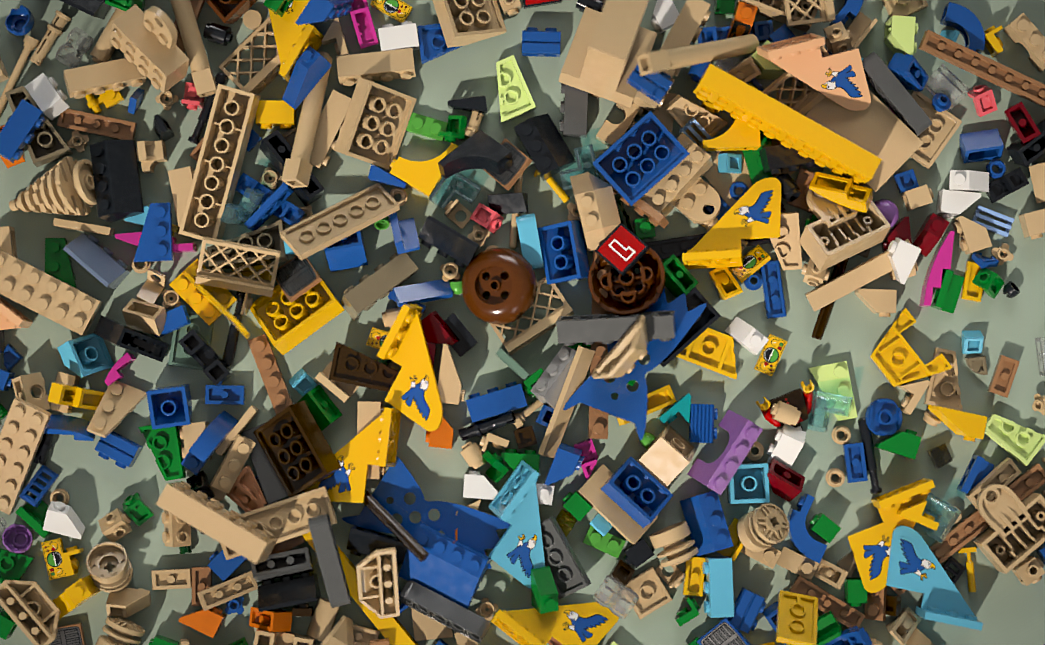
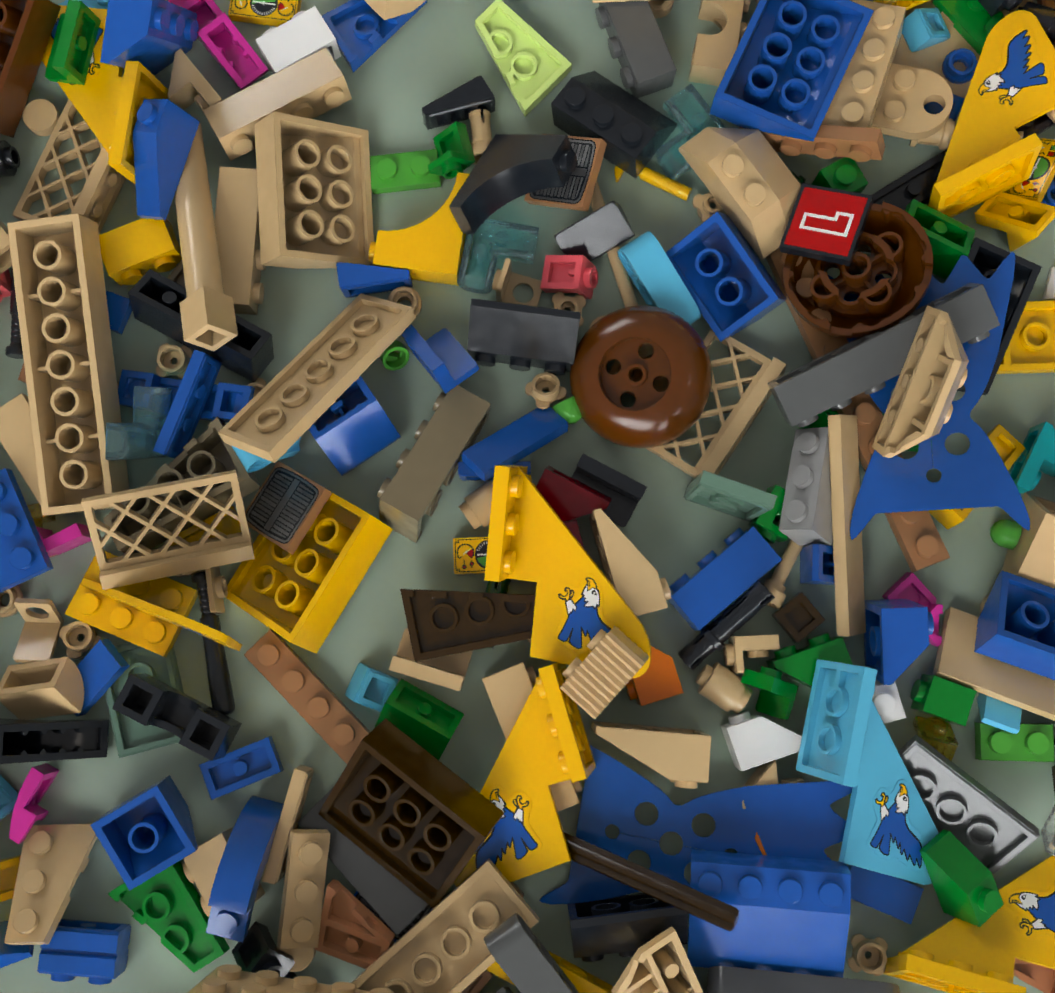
camera: 25 degrees left, 5 degrees down
none -> tan brick [560,626,649,720]
none -> tan slope [591,721,711,789]
none -> blue tile [848,864,924,924]

